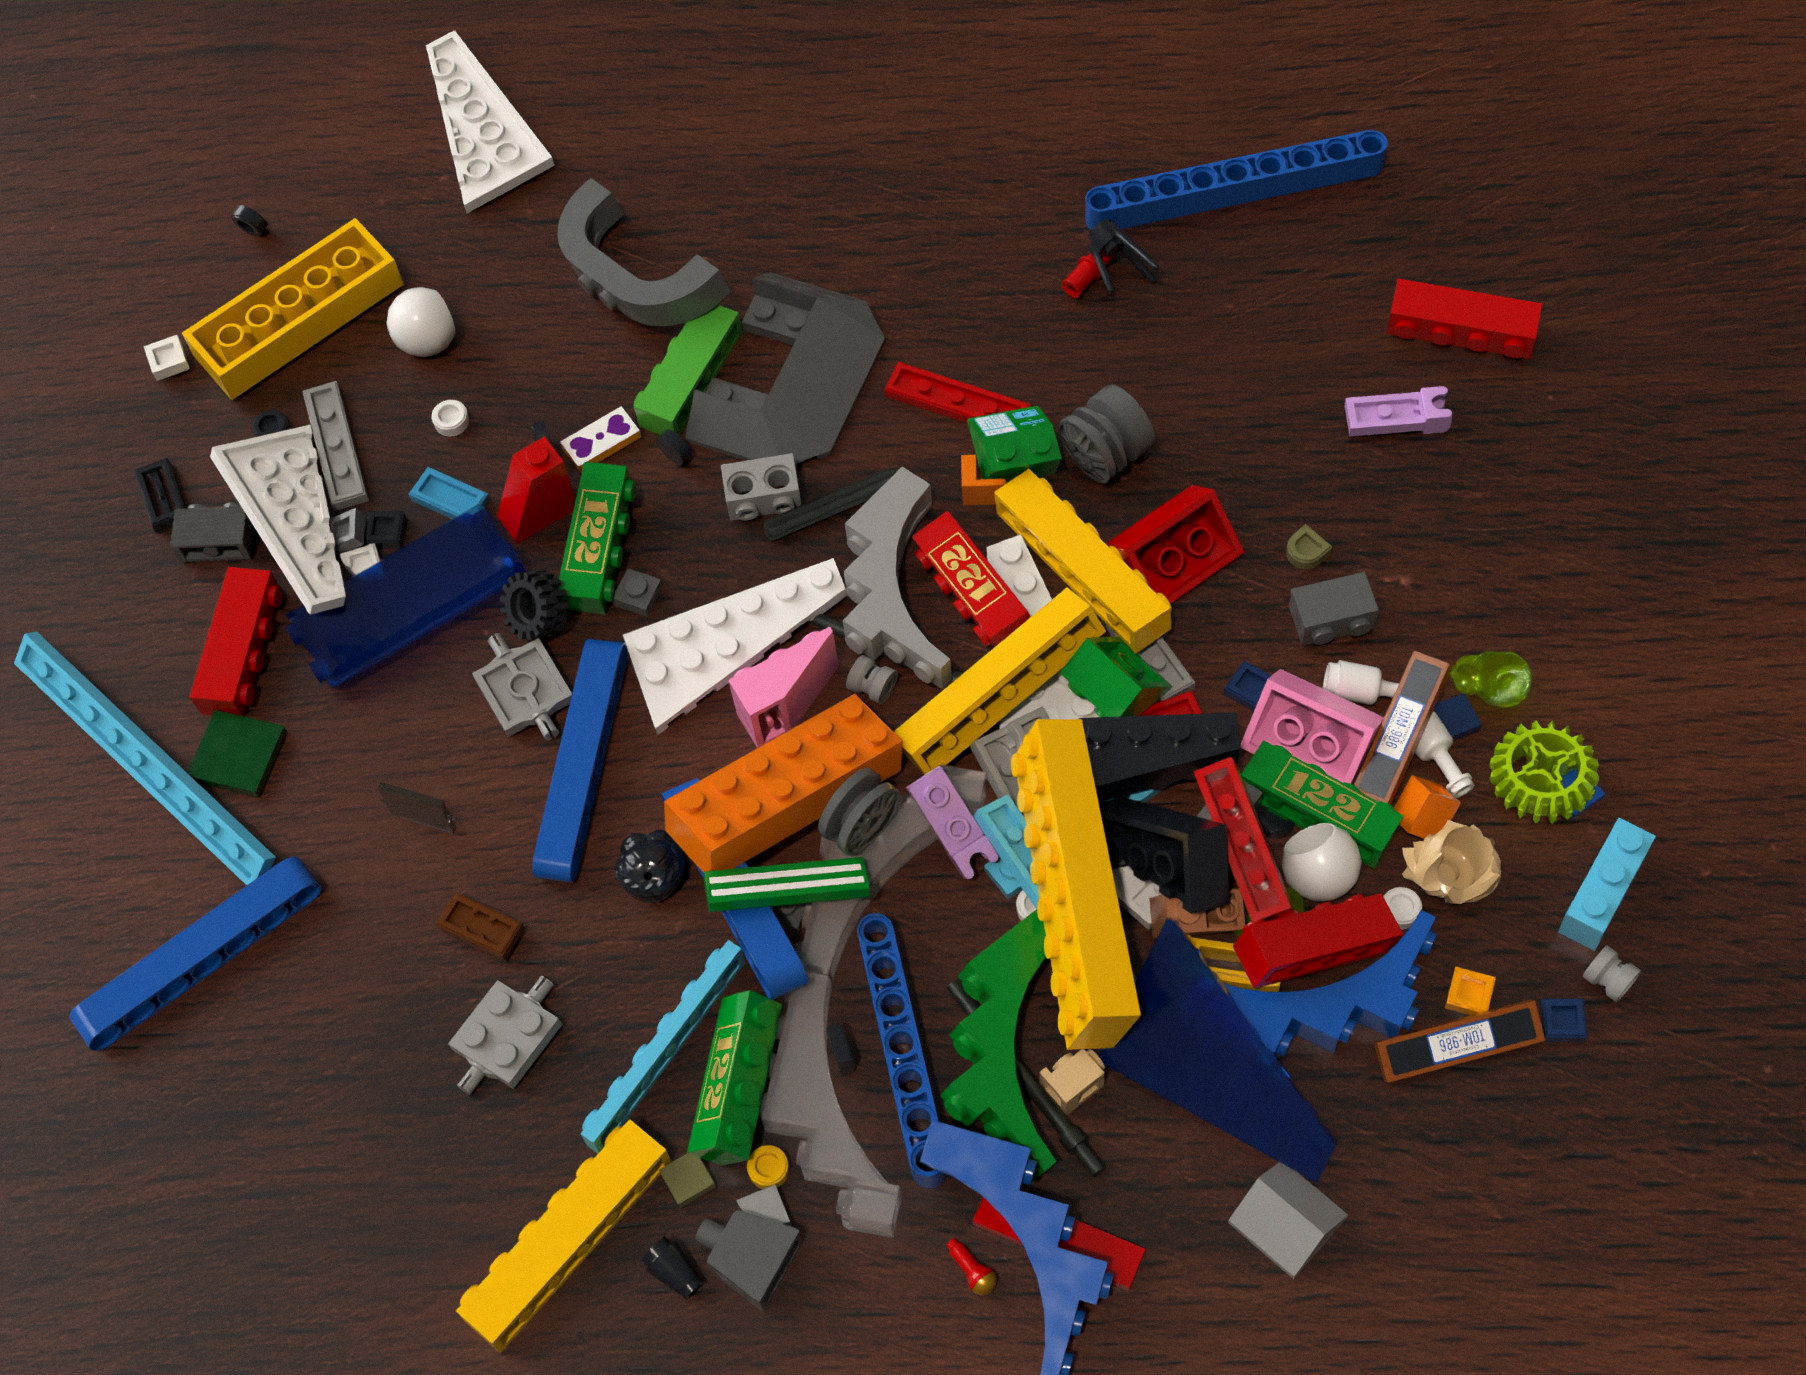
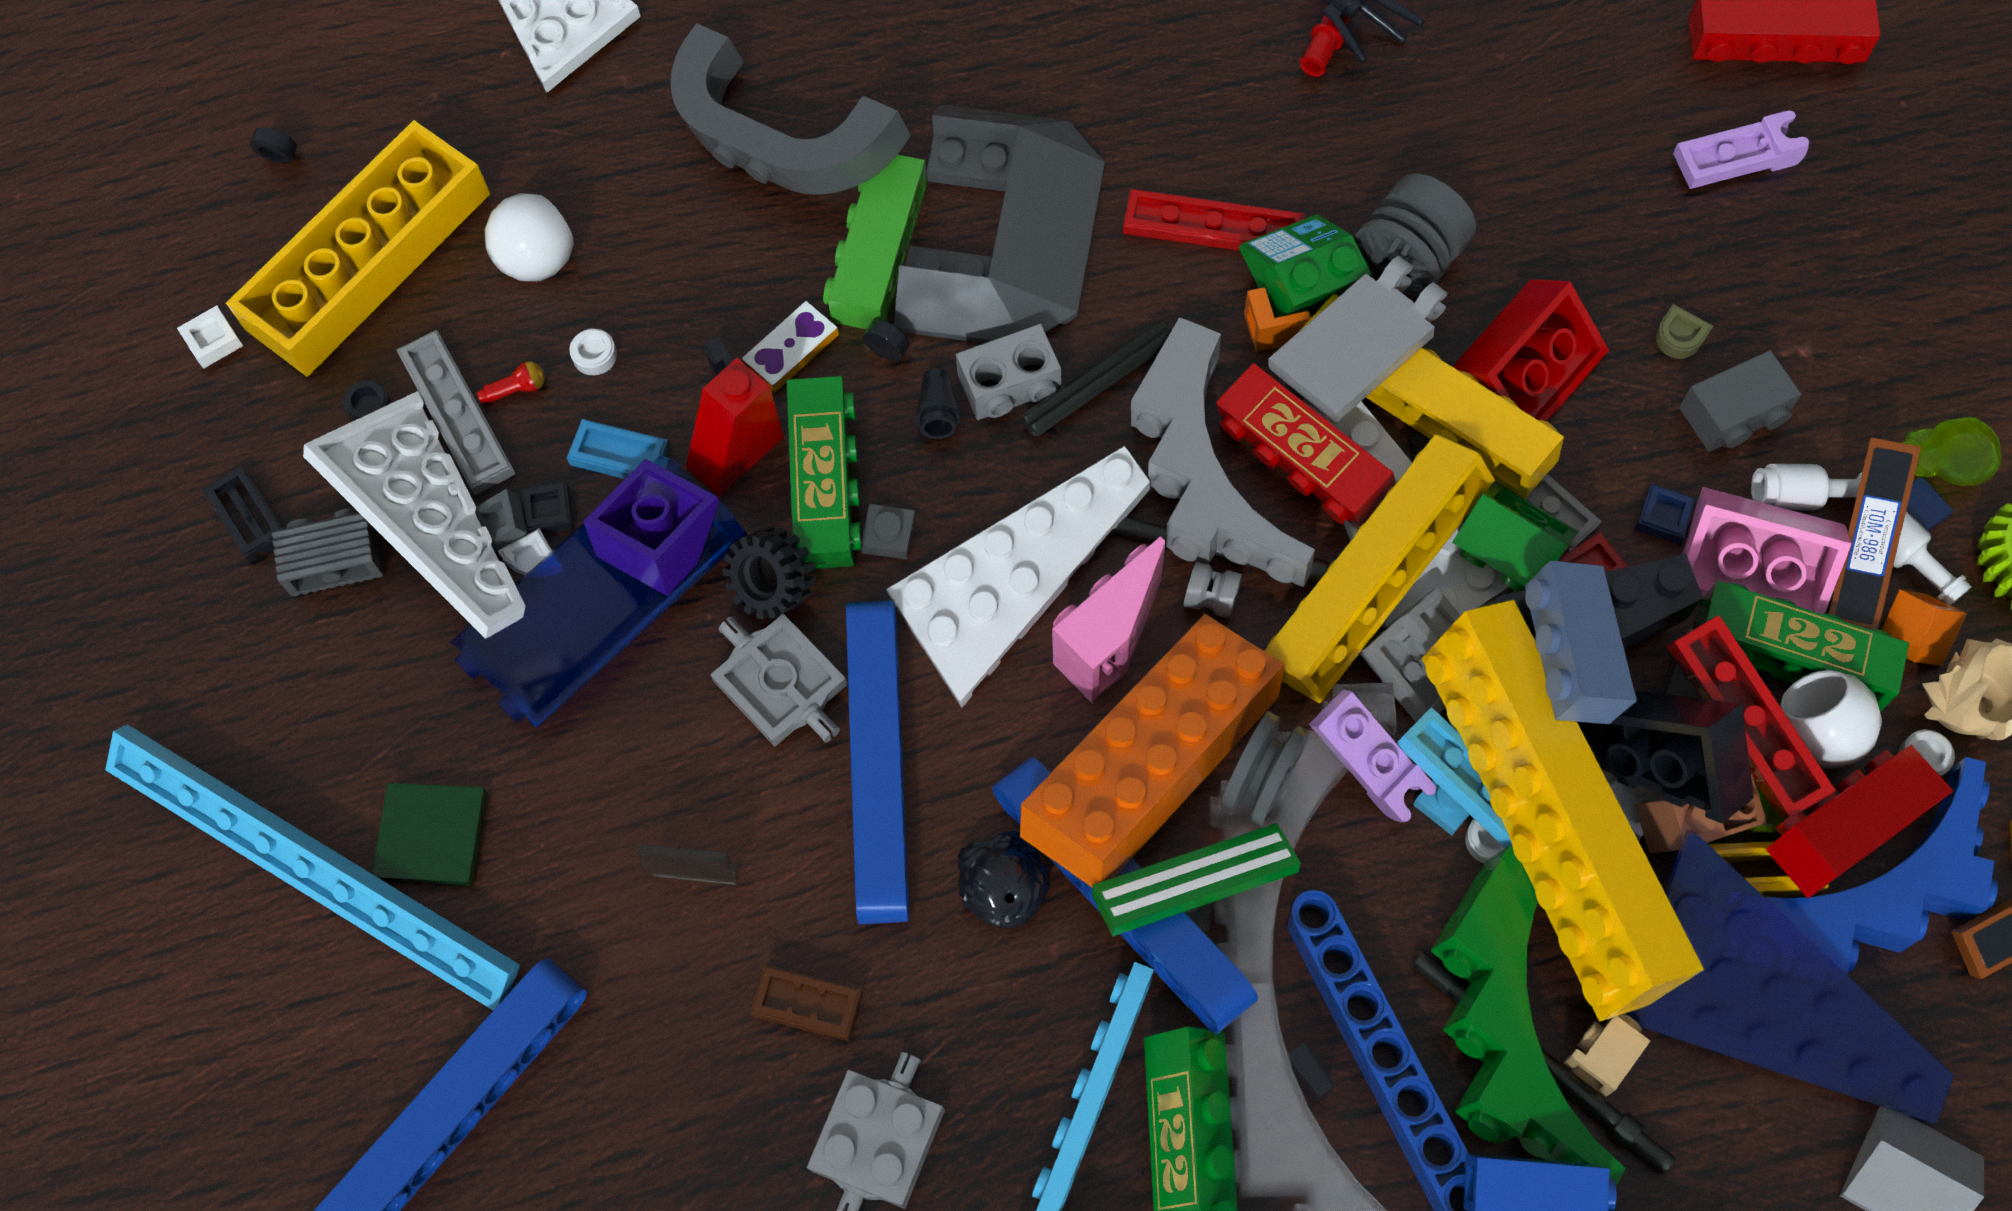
camera: 15 degrees left, 5 degrees up
red brick [190,567,282,716] -> none
none -> red piece [476,361,545,404]
none -> dark purple slope [583,459,719,596]
none -> black cone [915,369,961,439]
none -> light grey tile [1268,256,1447,423]
none -> sand blue brick [1525,561,1637,724]

